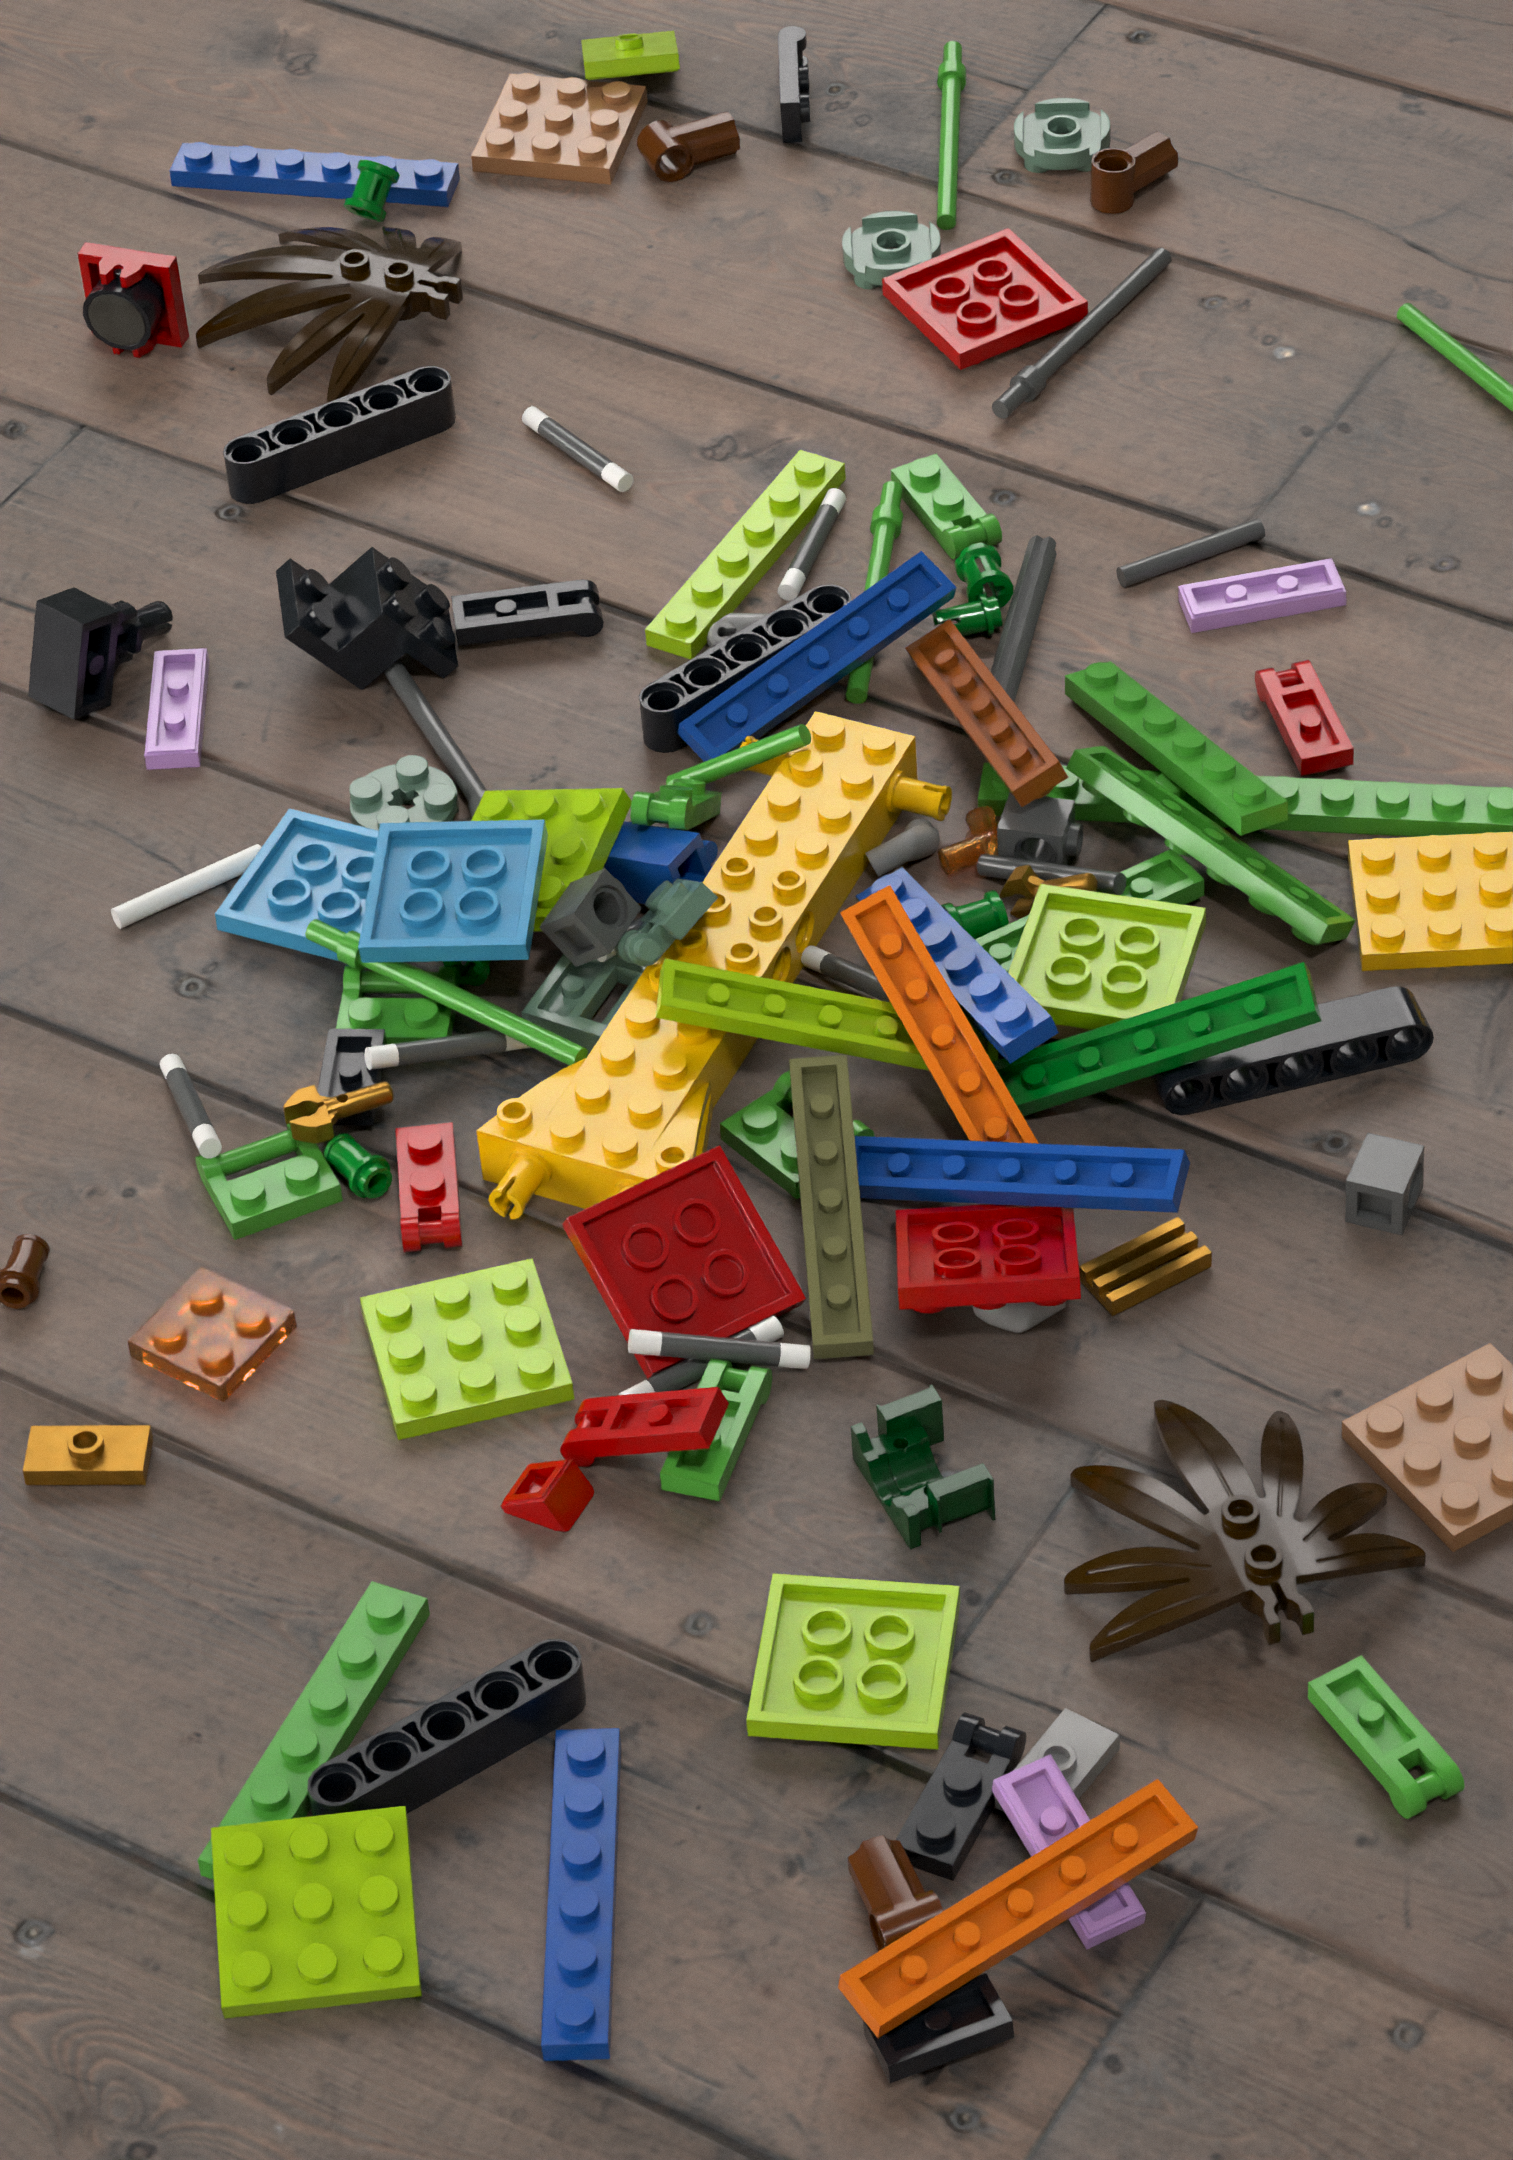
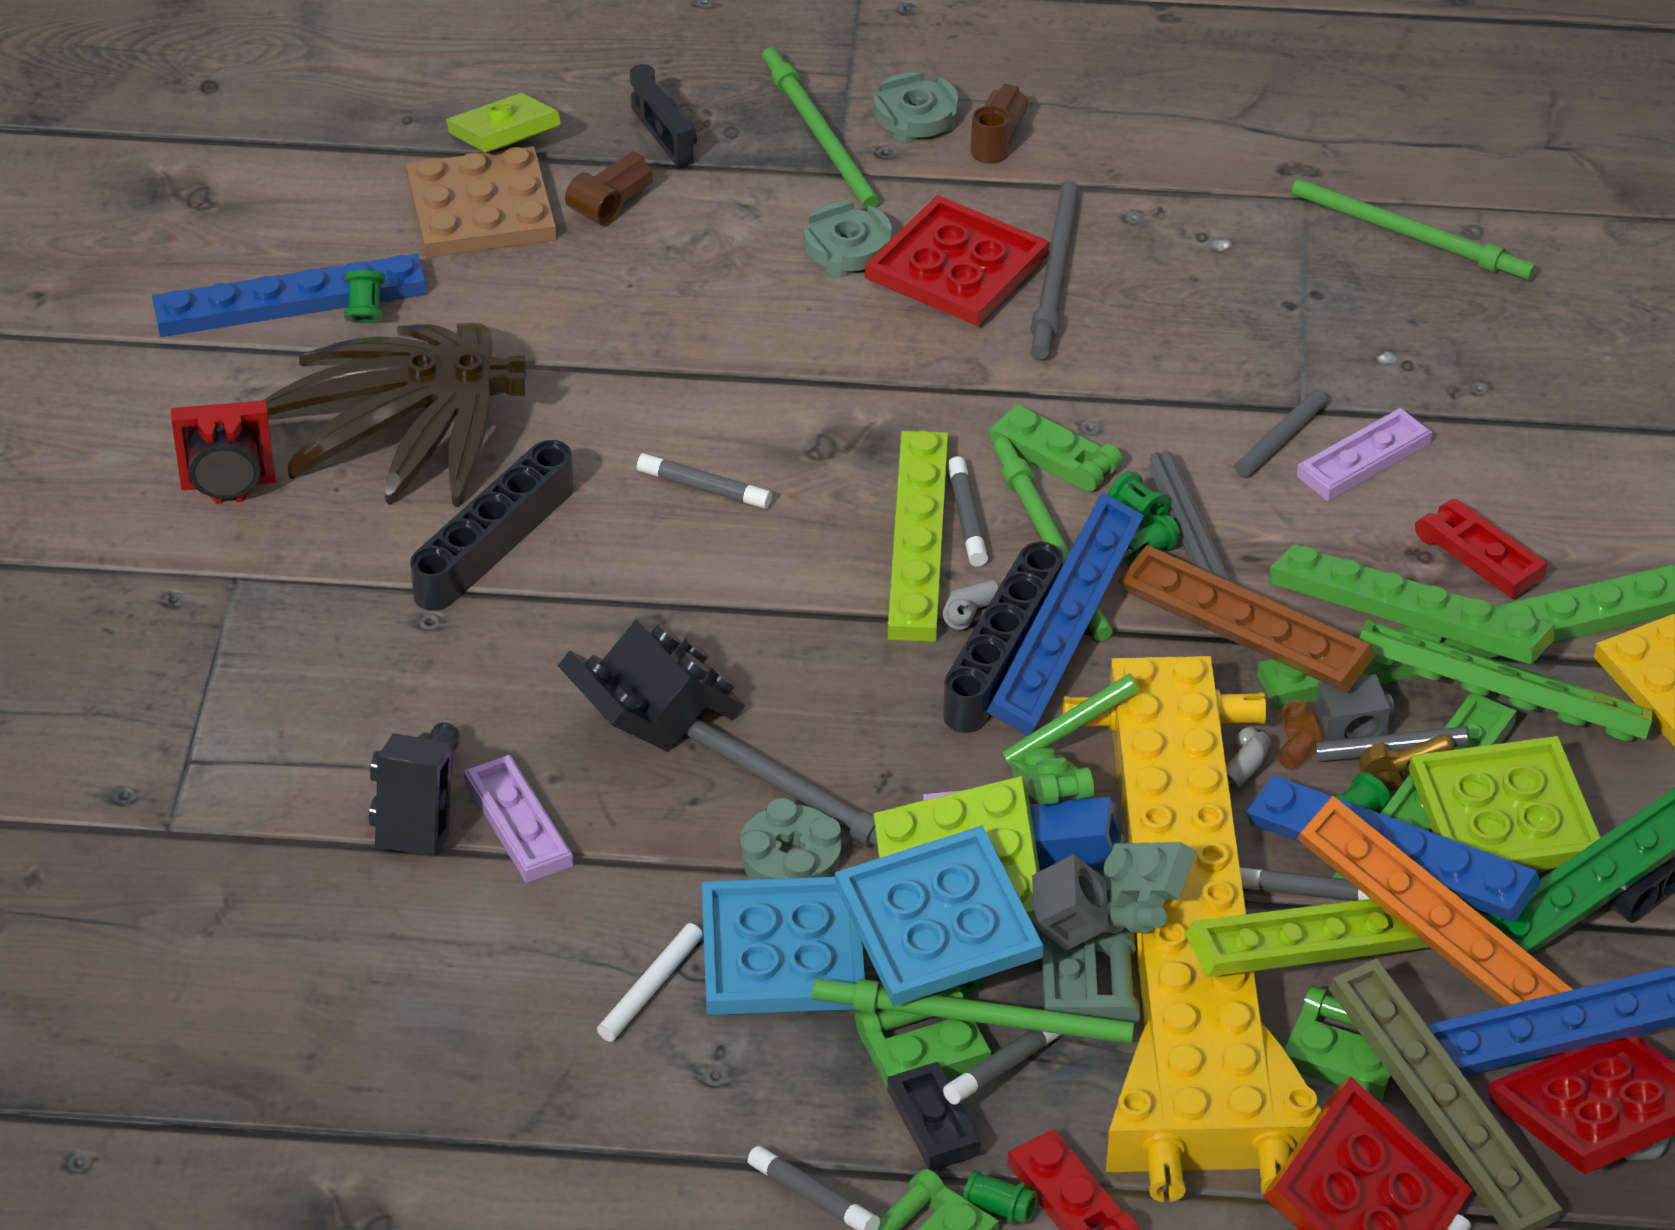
camera: 30 degrees left, 0 degrees up
pearl gold bar [283,1081,394,1143] -> none
black plate [451,579,604,646] -> none

